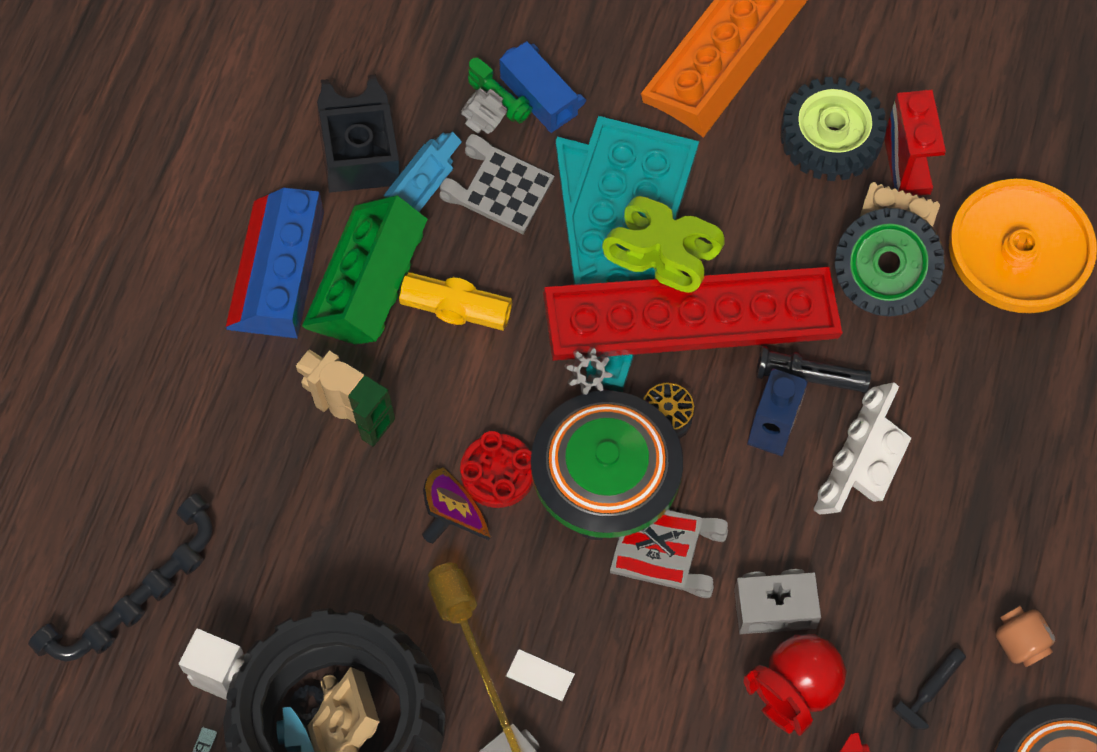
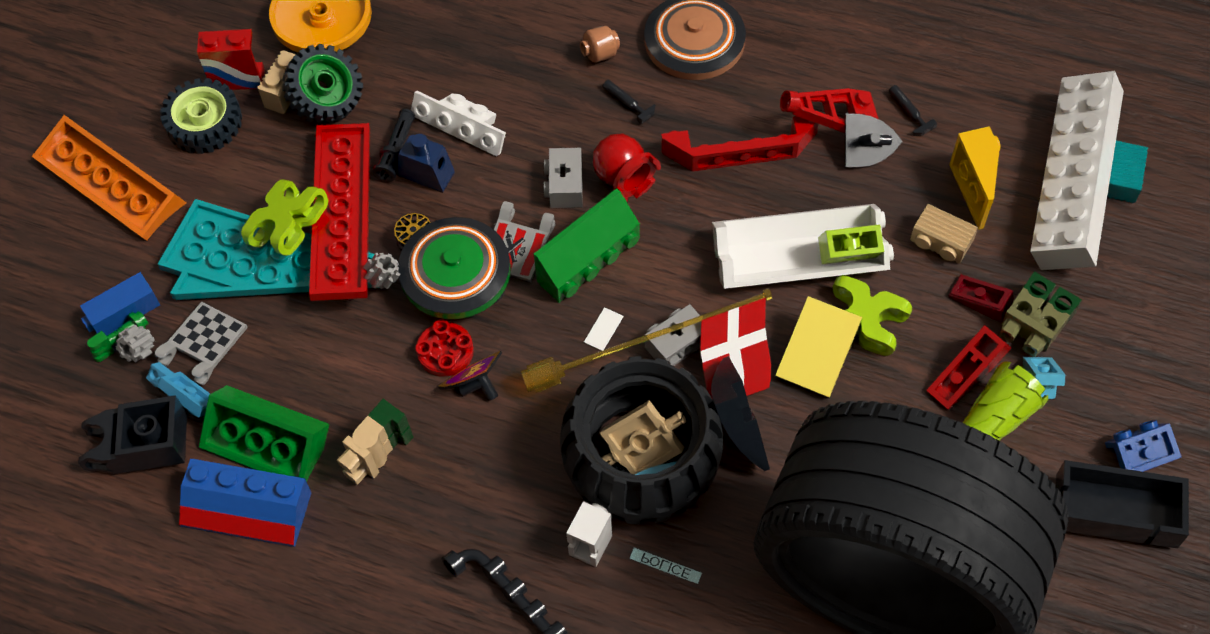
camera: 85 degrees left, 5 degrees down
yellow piece [399,272,512,331] -> none
none -> green slope [534,188,640,303]

